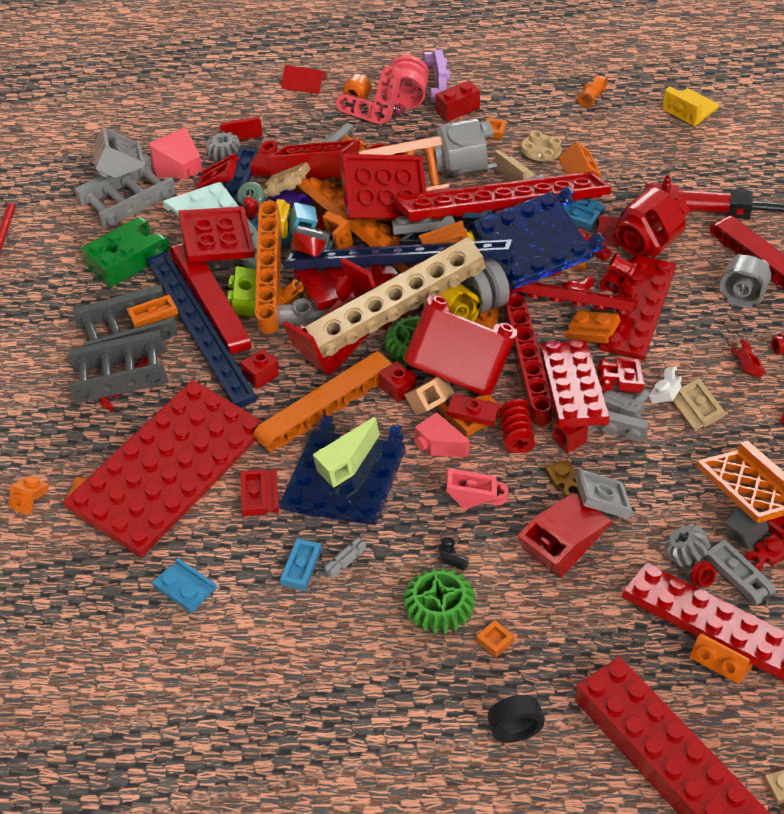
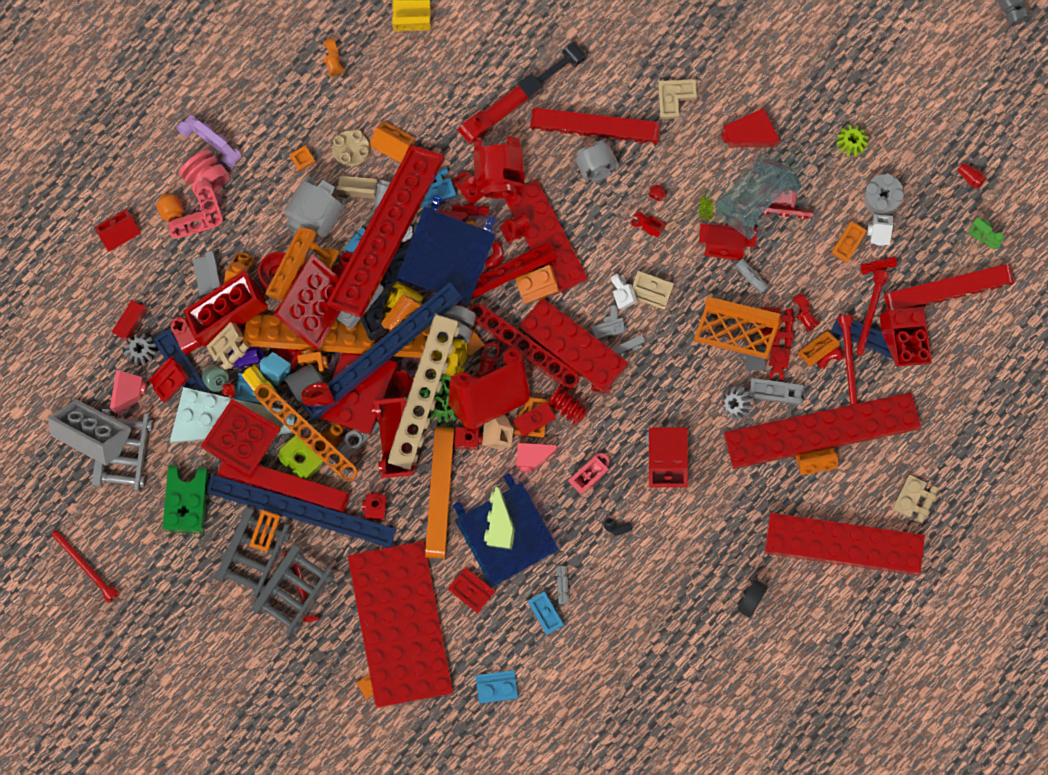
camera: 45 degrees left, 30 degrees up
orange bracket [8,476,49,515] -> none
bright green gear [404,566,475,635] -> none
red brick [436,80,480,122] -> none
orange plate [476,620,515,658] -> none
pearl gold plate [545,459,580,498] -> none
light grey plate [575,469,633,519] -> none
red plate [597,357,644,393] -> none
red plate [690,561,716,587] -> none

